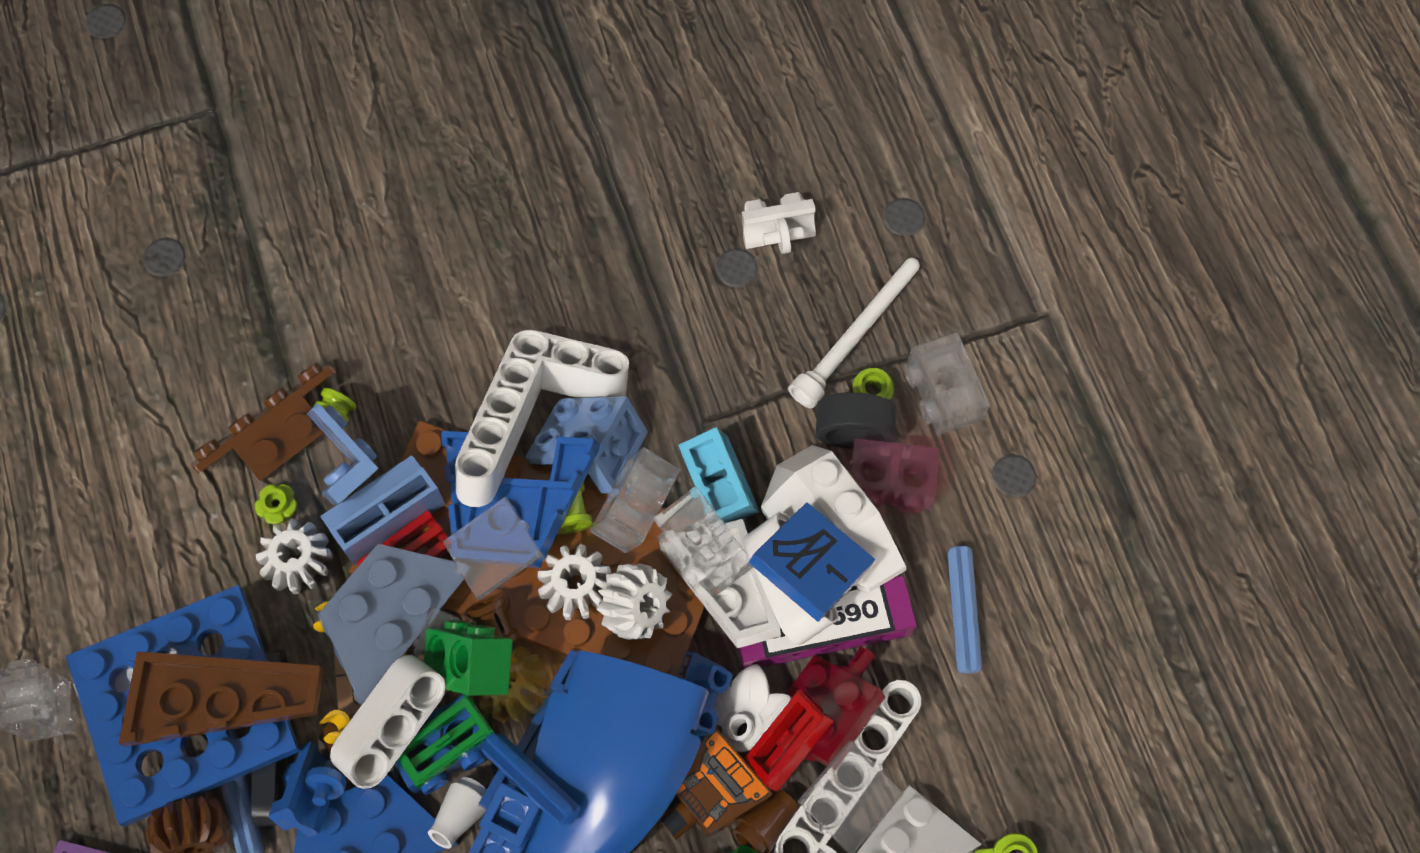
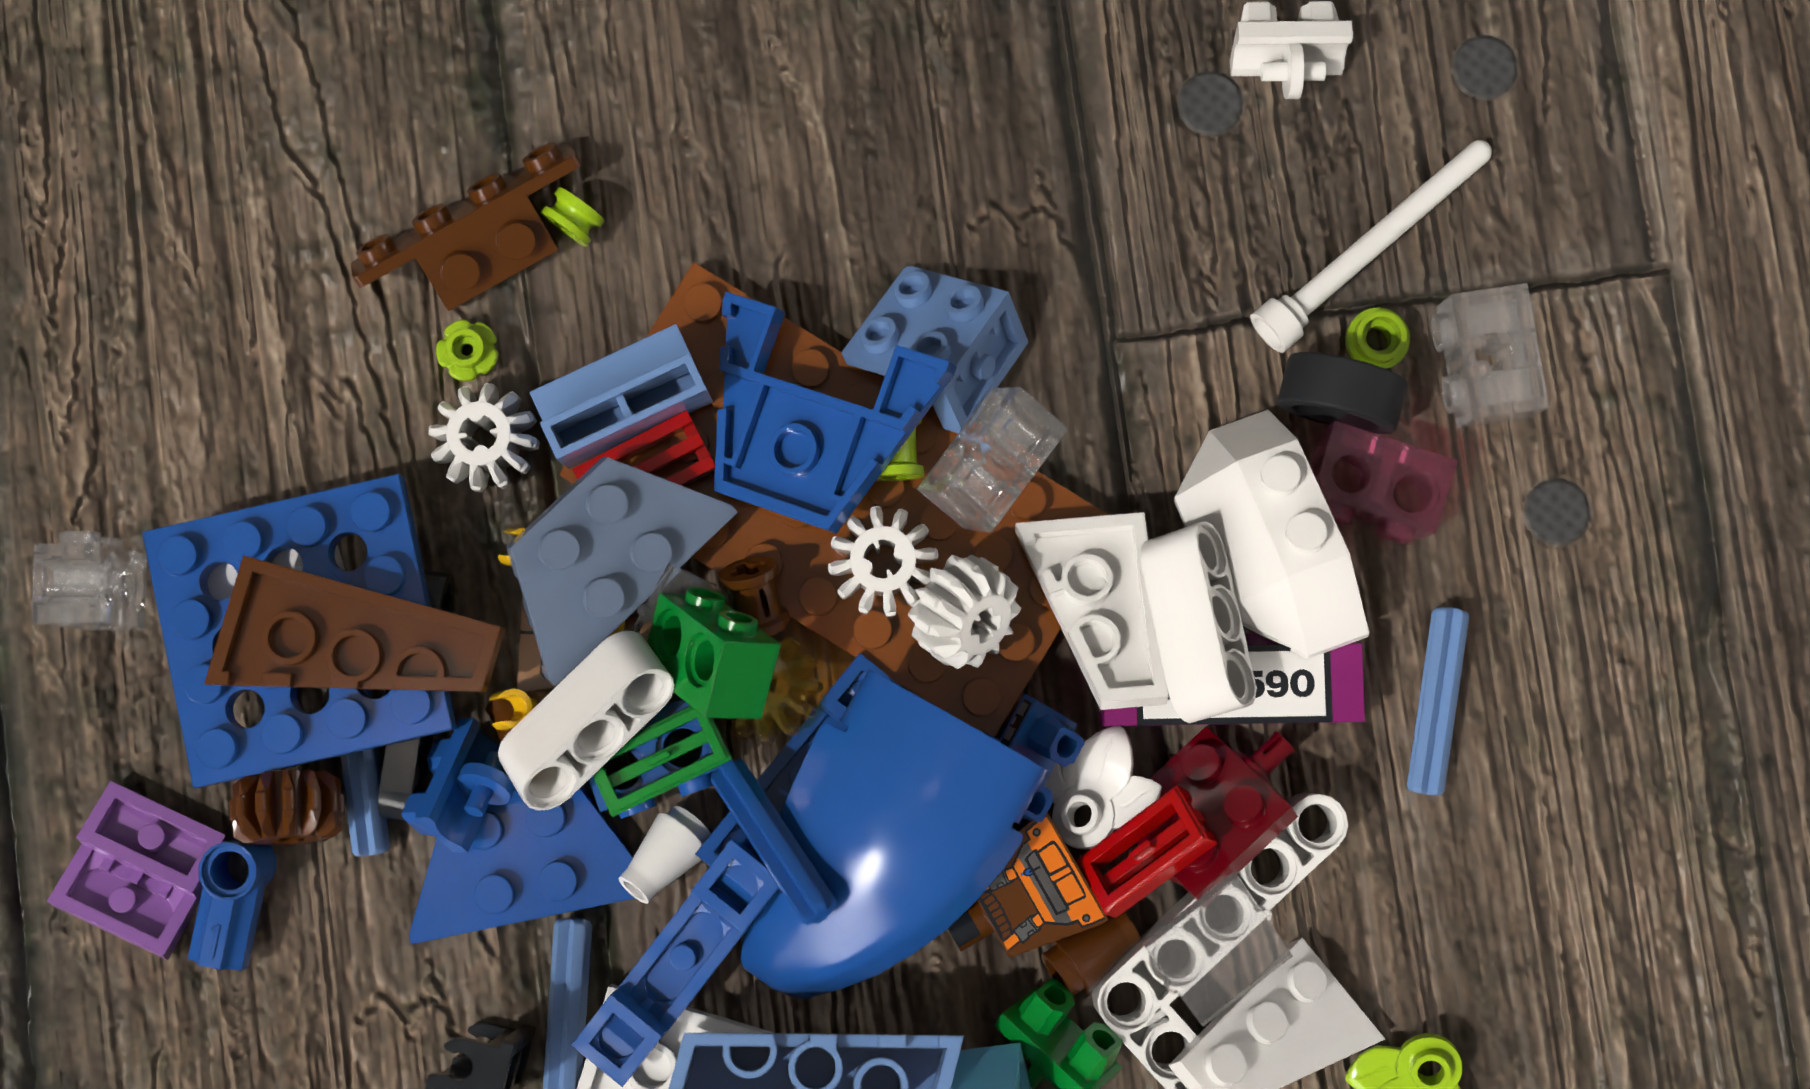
camera: 10 degrees right, 15 degrees up
medium blue bracket [307,403,379,505] -> none
clear piece [443,497,542,601] -> none
white beam [455,330,629,507] -> none
clear brick [653,486,753,598] -> none
medium azure brick [678,427,760,526] -> none
blue tile [749,502,876,622] -> none

